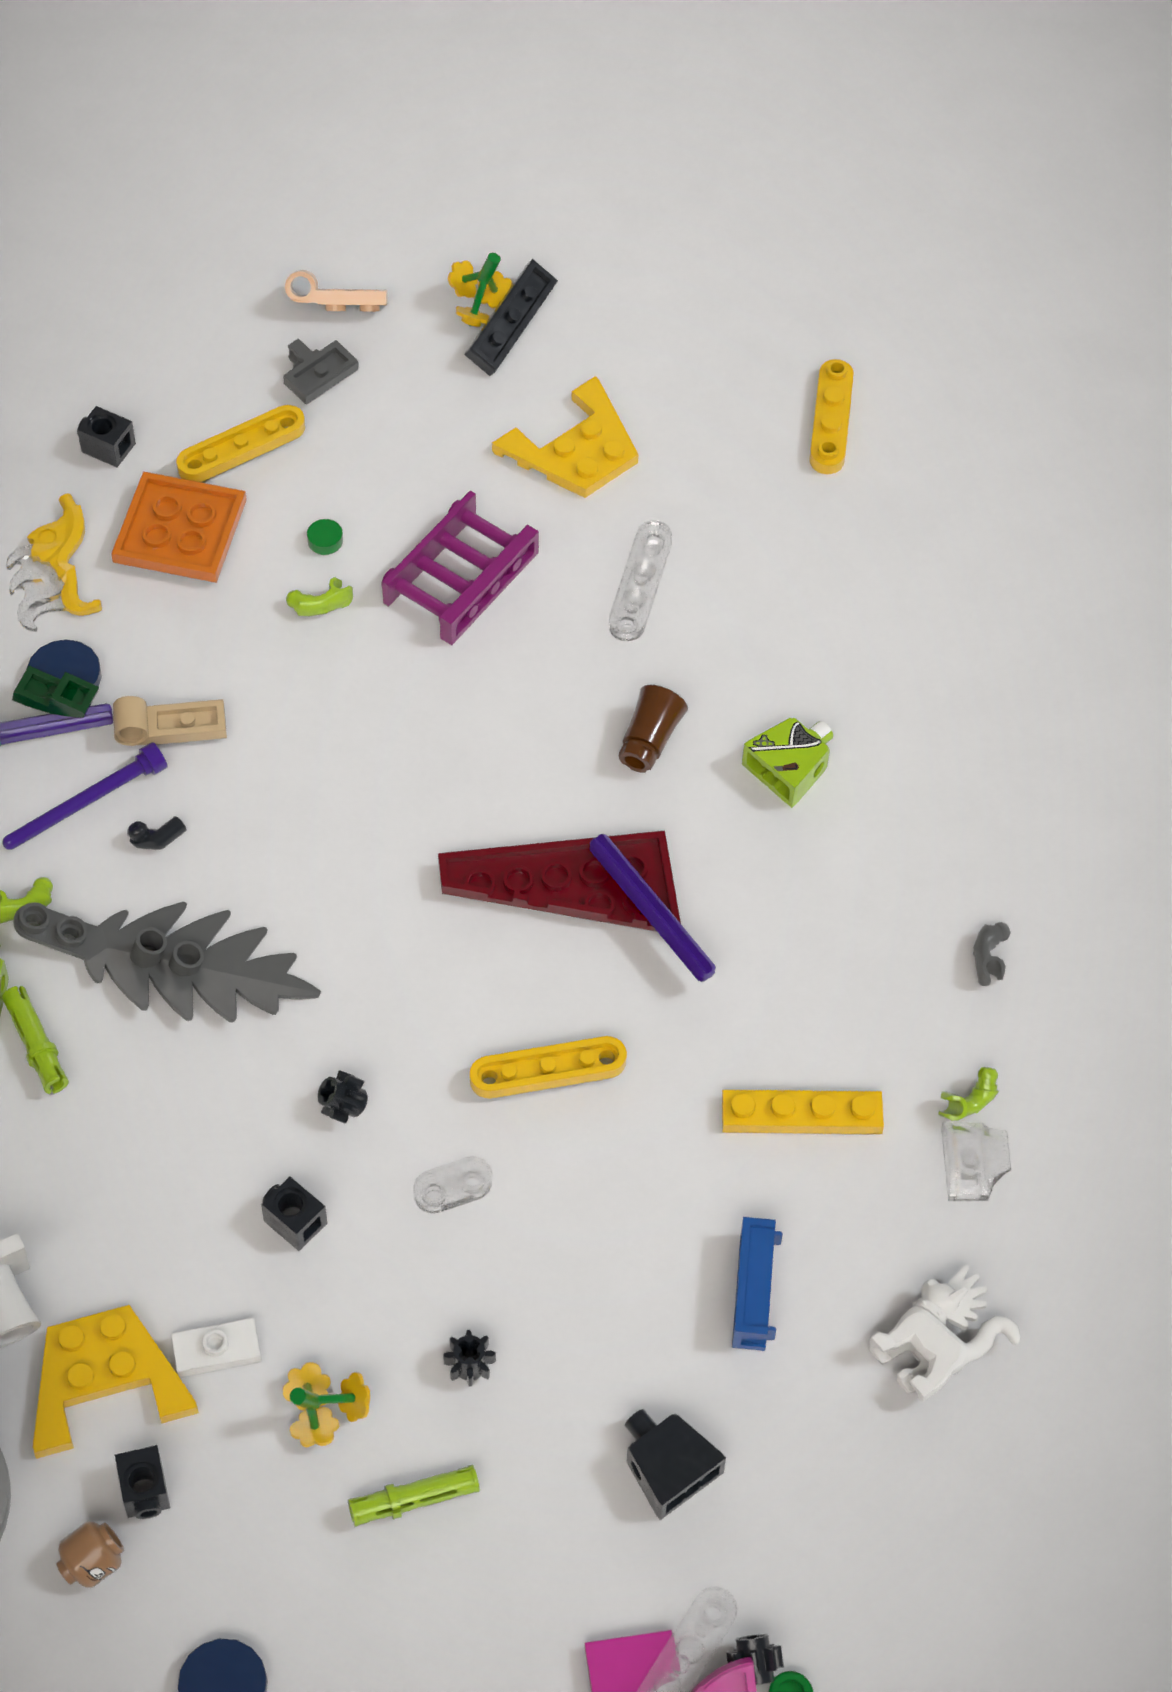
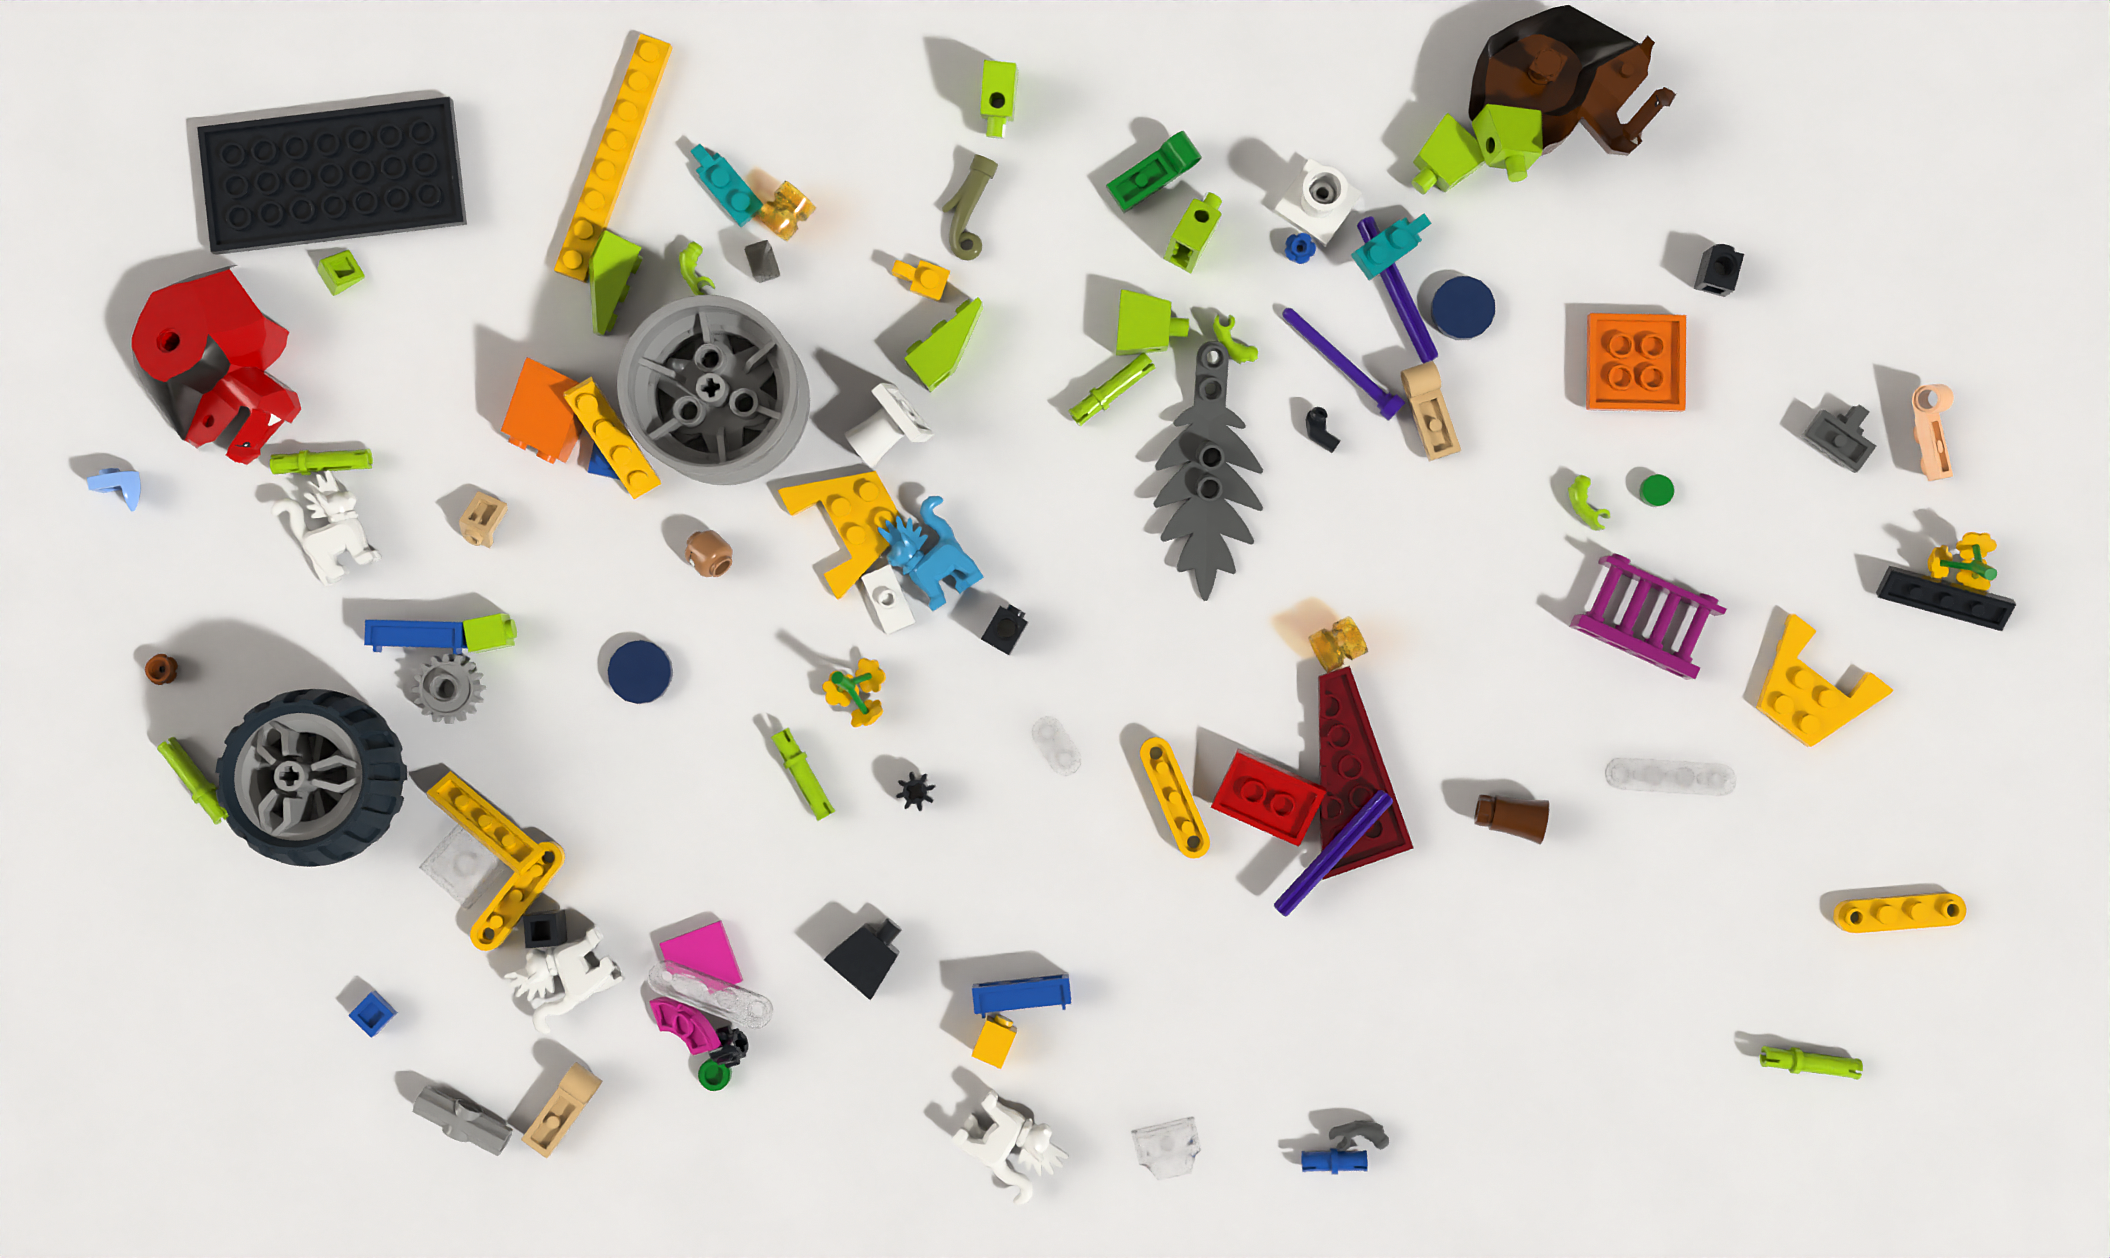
camera: 85 degrees right, 30 degrees up
piece [6,493,102,632] -> none
dark green slope [12,666,99,718] -> none
black brick [115,1445,170,1519] -> none
yellow plate [176,405,305,482] -> none
black gear [317,1070,368,1124] -> none
yellow plate [722,1090,884,1134] -> none
lime torso [742,718,834,808] -> none
lime piece [938,1067,999,1121] -> none
none -> dark azure animal [878,496,984,612]
none -> yellow brick [971,1014,1017,1069]
none -> red plate [1211,749,1326,847]
none -> blue pin [1301,1148,1368,1175]
none -> clear yellow wheel [1308,616,1368,673]
none -> lime pin [1760,1046,1863,1080]

